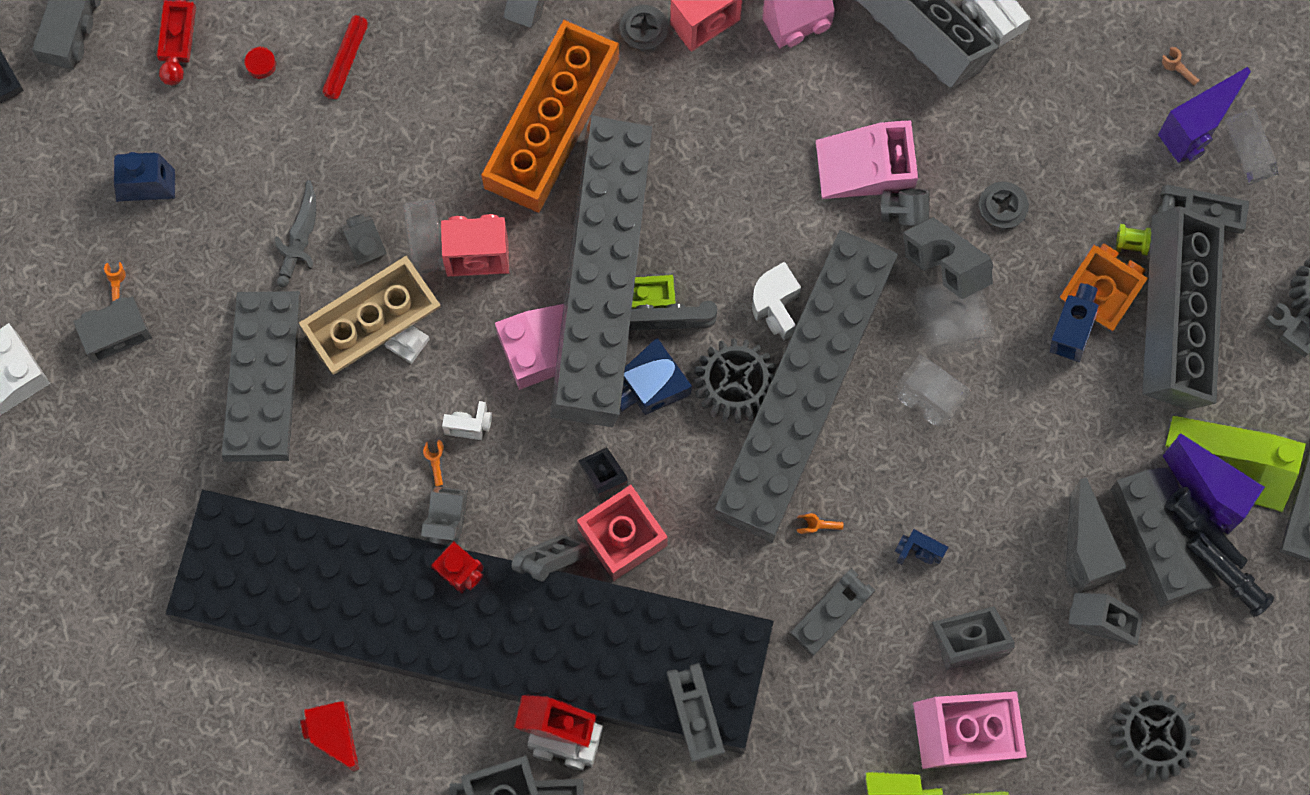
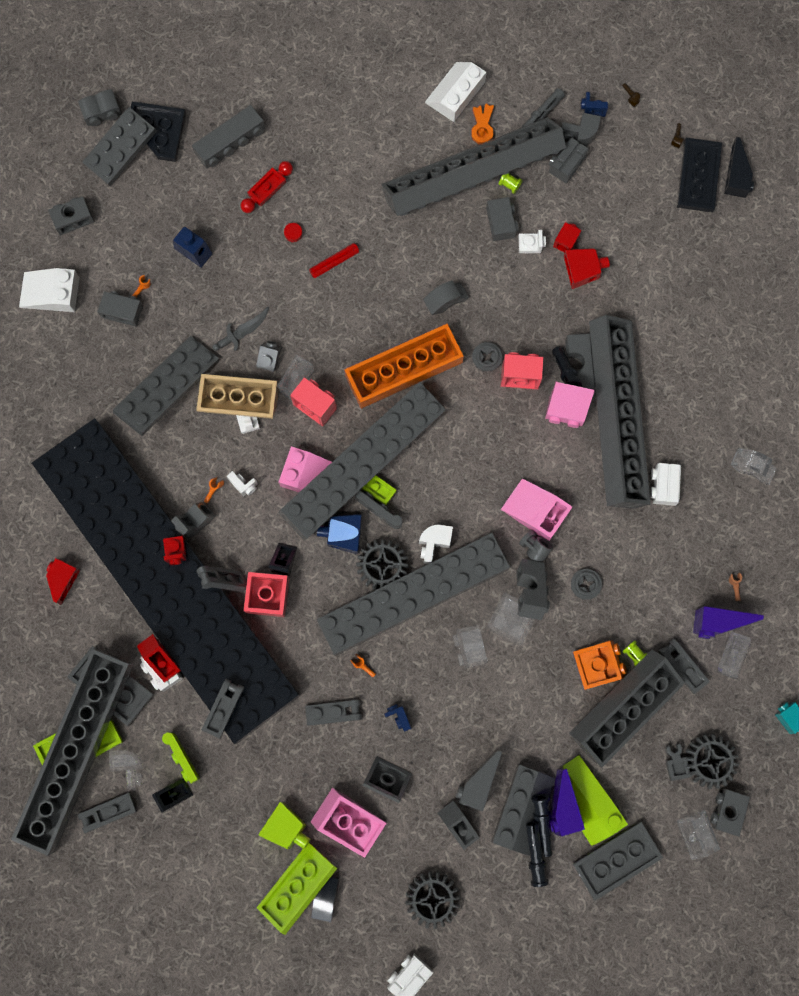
camera: 40 degrees right, 5 degrees up
dark blue torso [1050,283,1099,363] -> none

